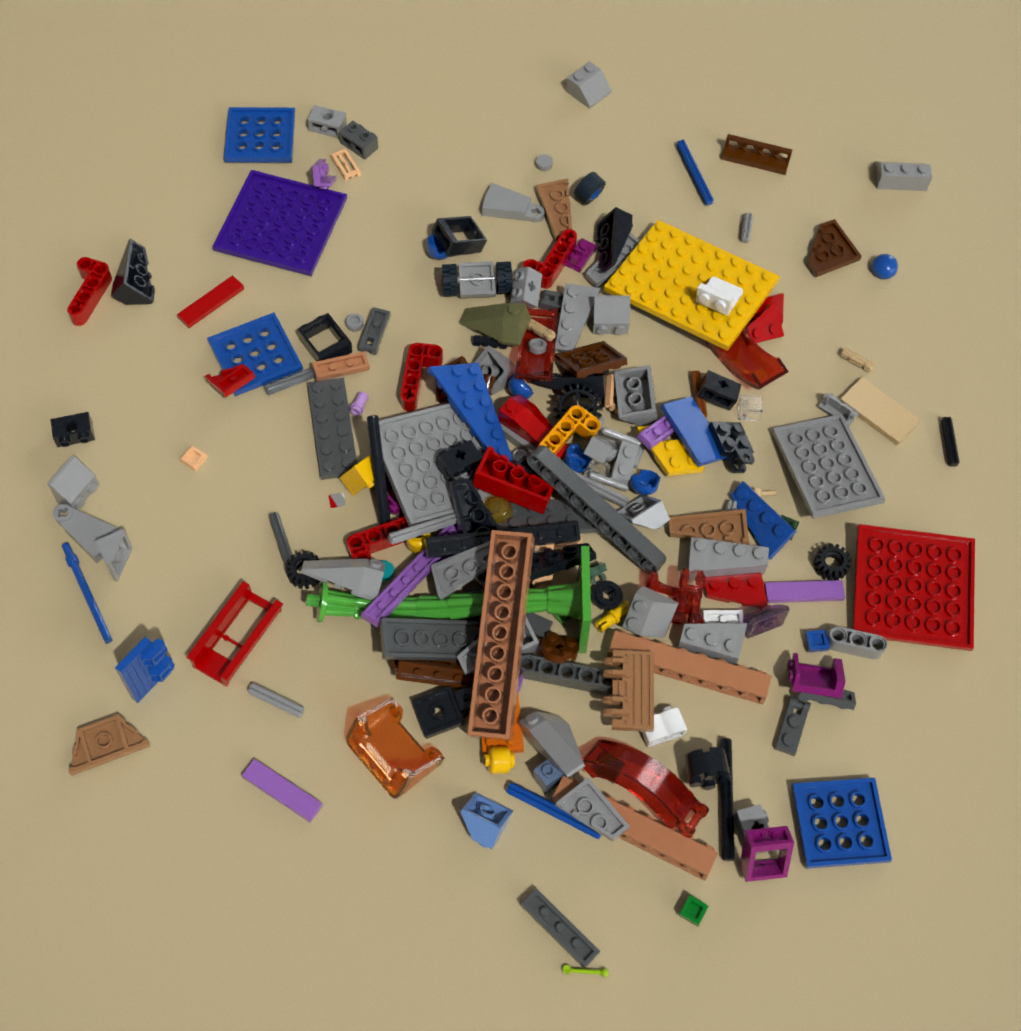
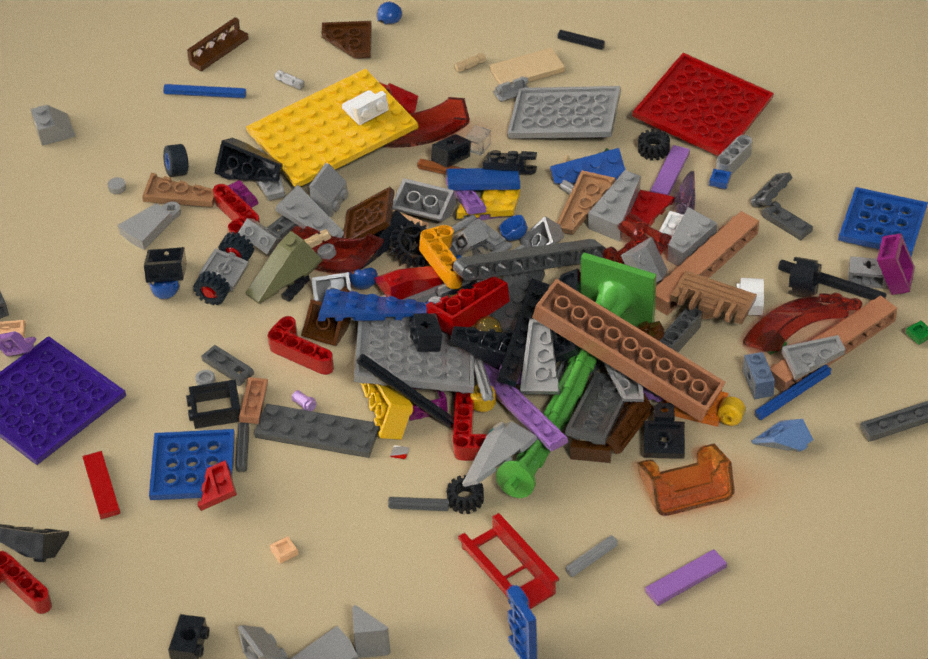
camera: 60 degrees left, 15 degrees down
light grey wedge [519,711,585,778] -> none
magenta panel [787,653,846,698] -> none

